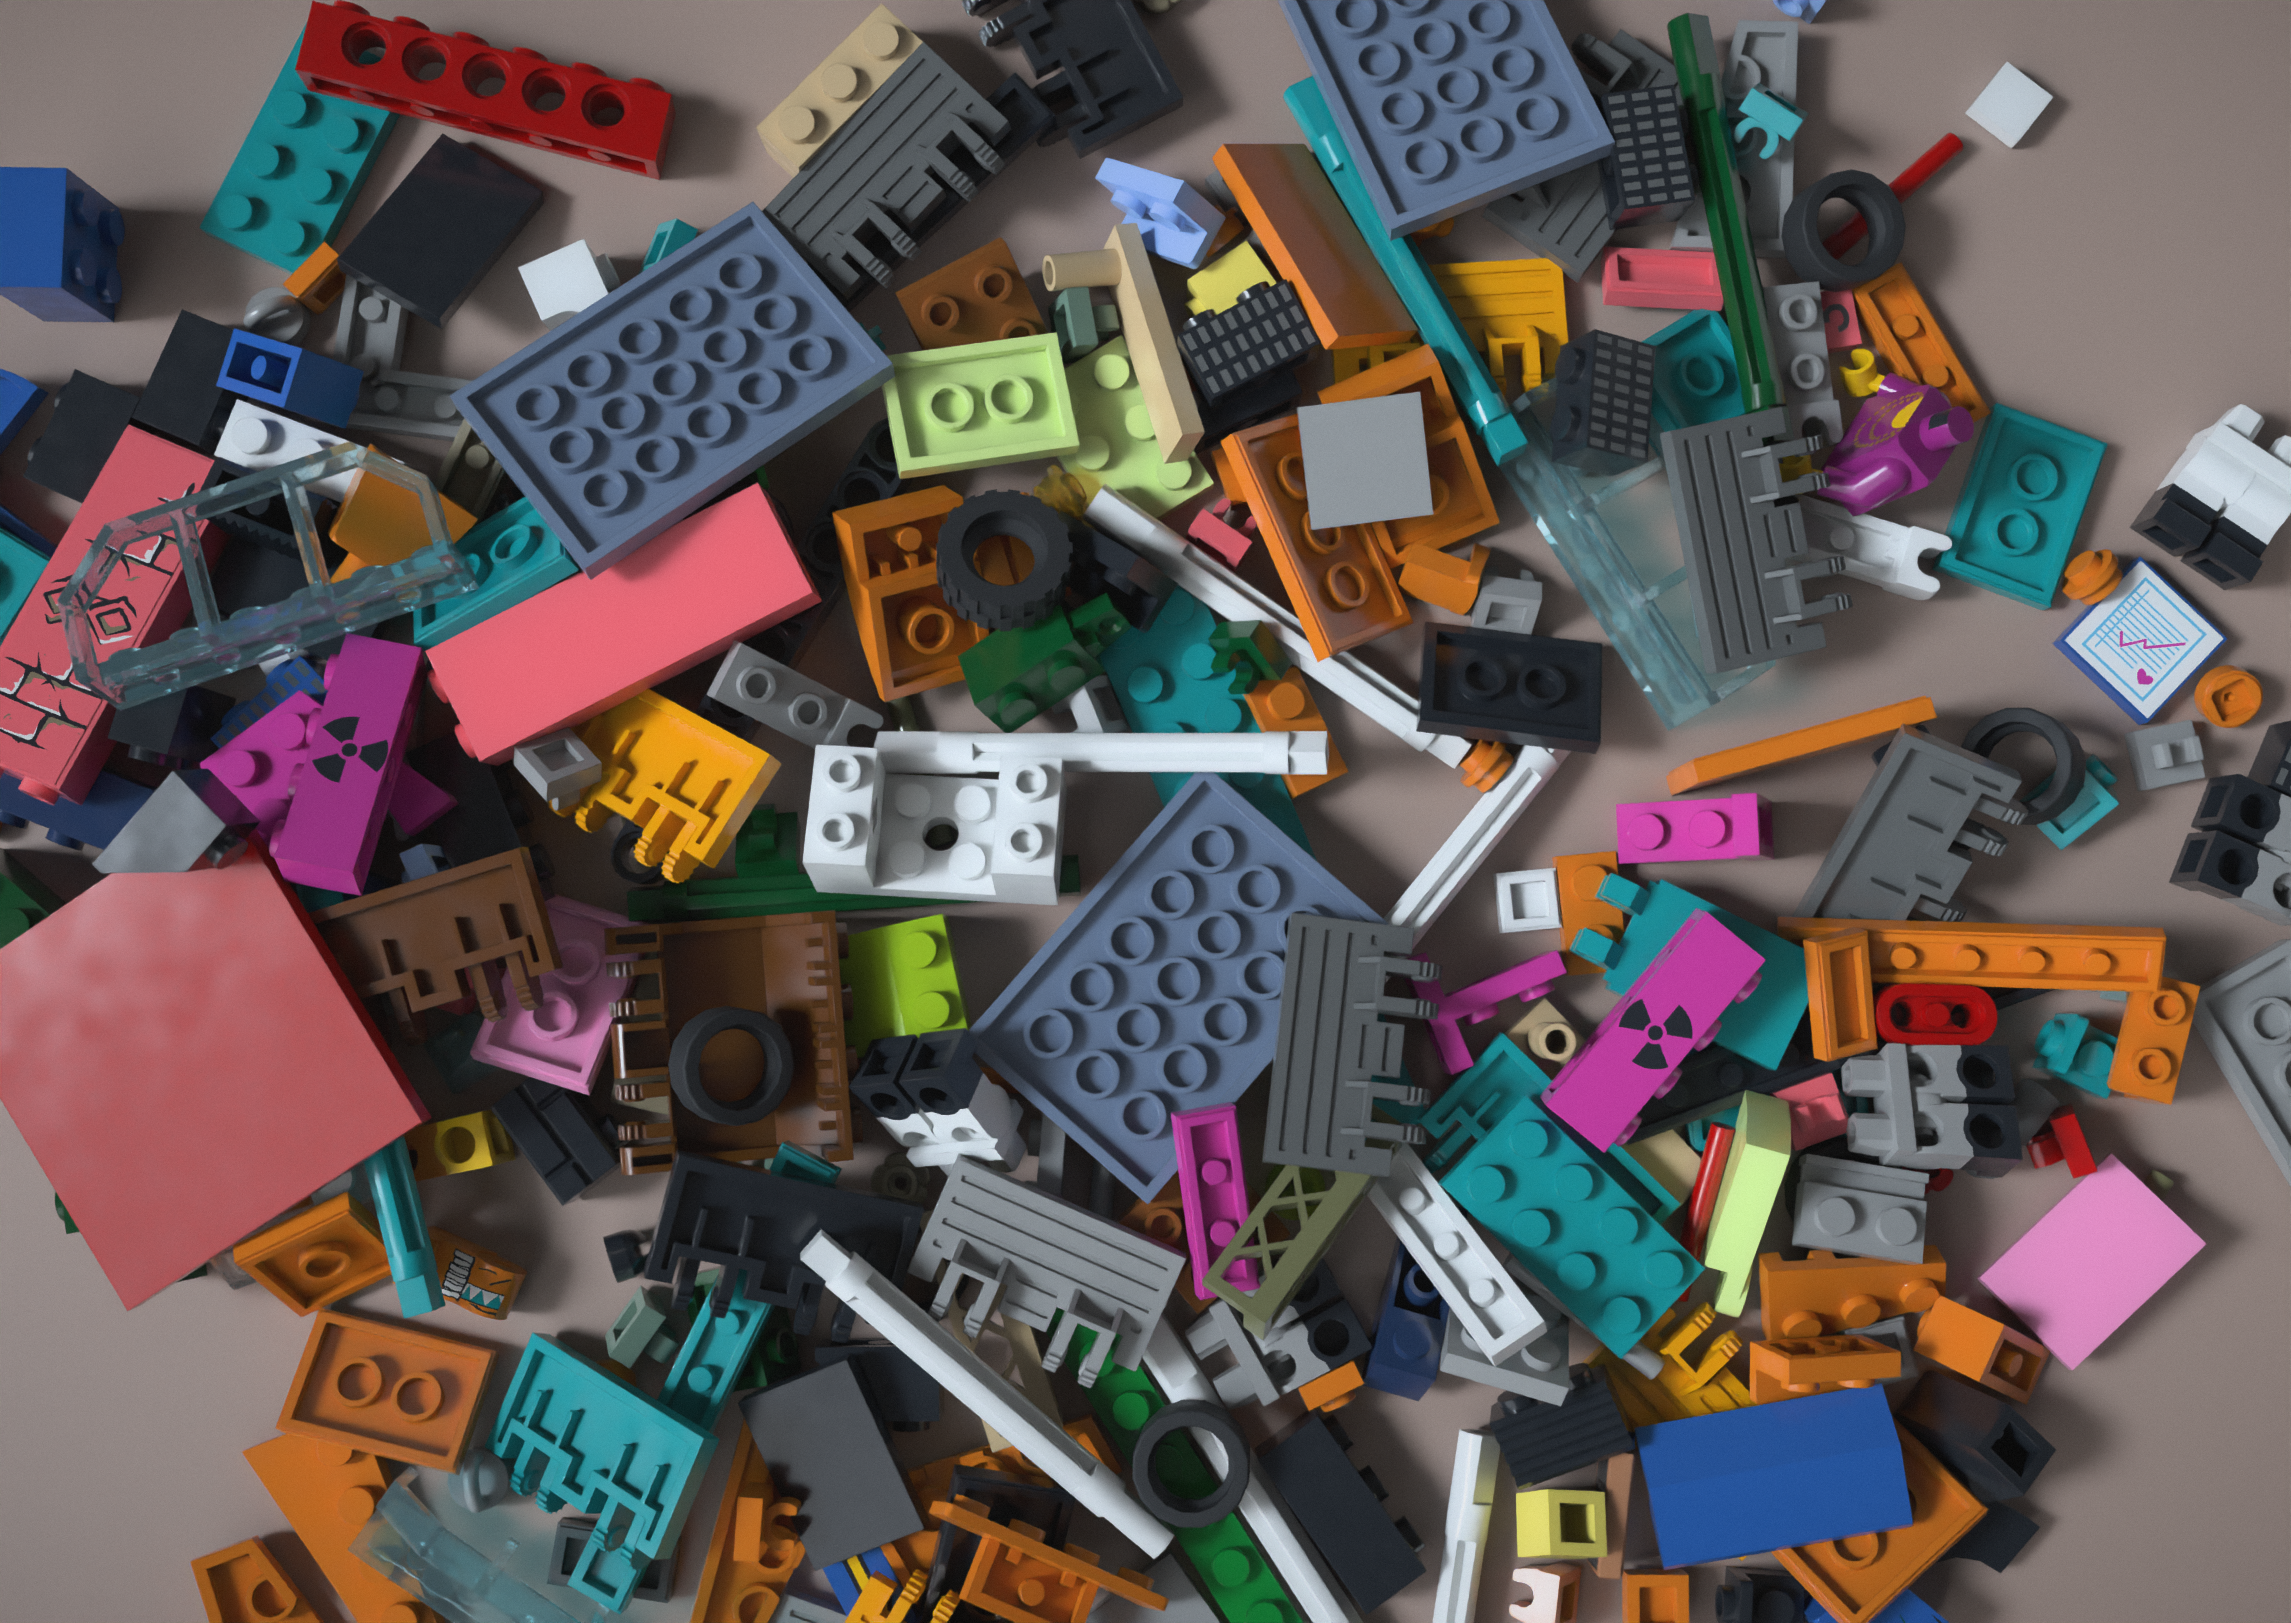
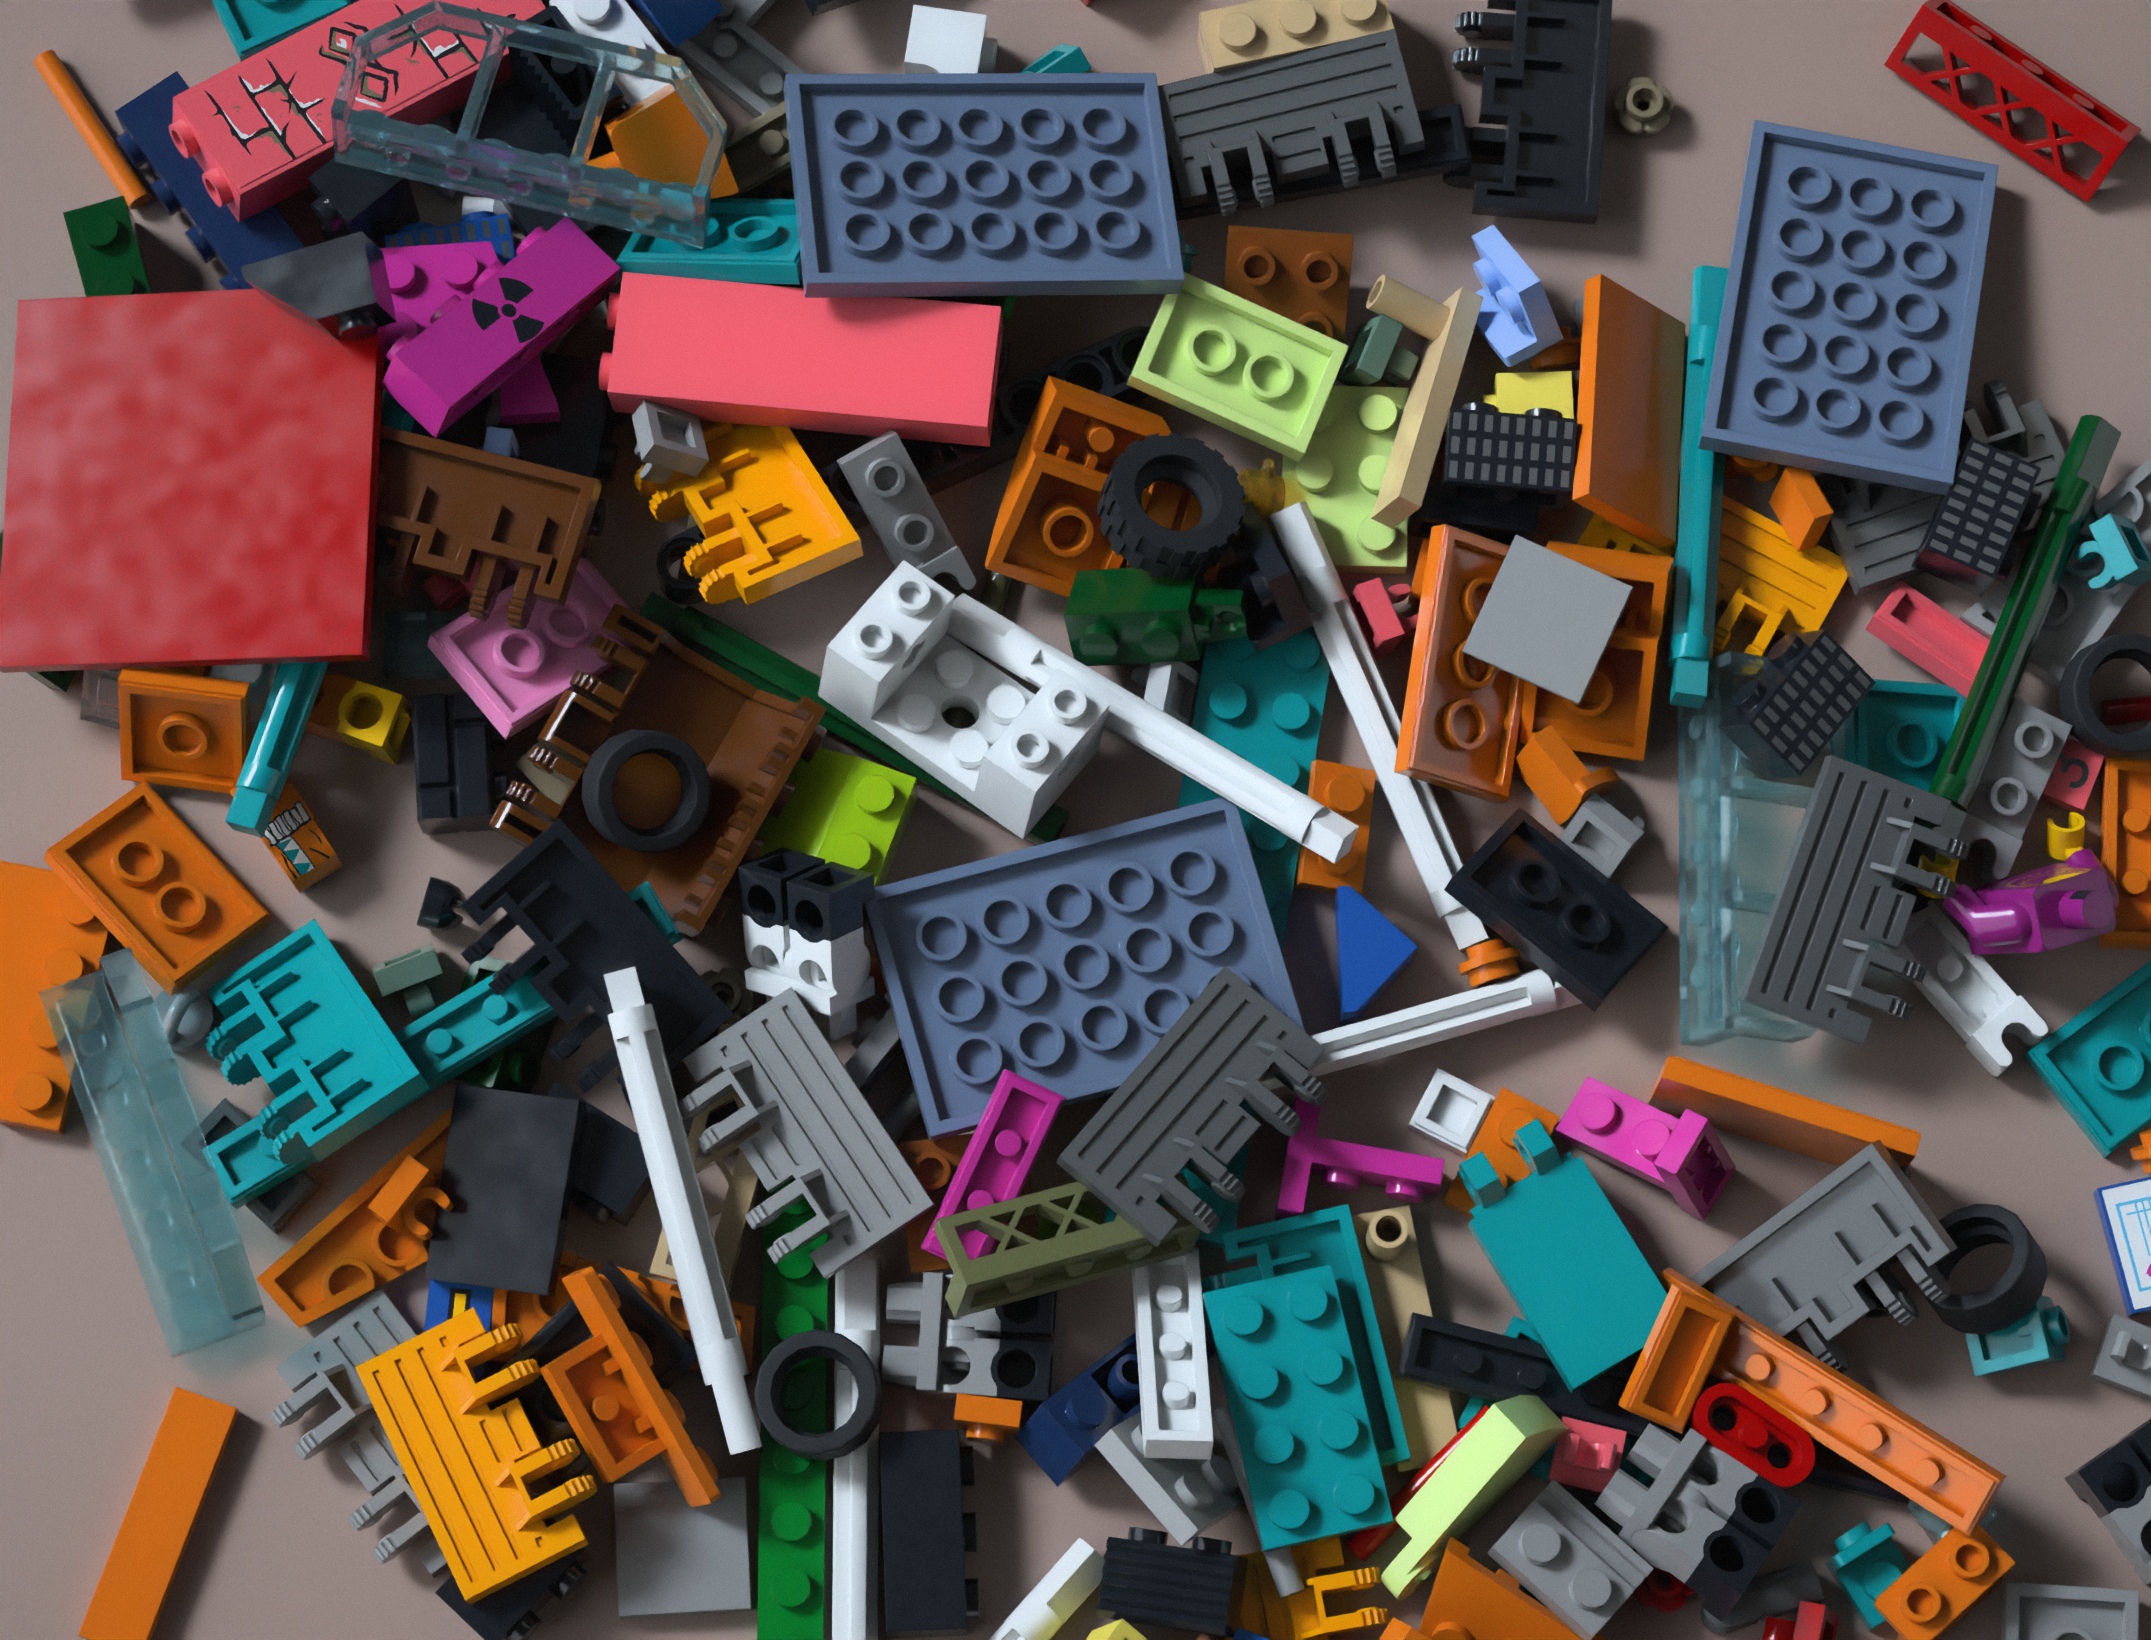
camera: 35 degrees right, 10 degrees down
dark green tile [735,803,801,878] -> none
dark green tile [1208,620,1293,694] -> none
dark pink brick [1540,908,1766,1153] -> none
none -> blue slope [1334,886,1418,1026]
none -> orange tile [1769,466,1834,552]

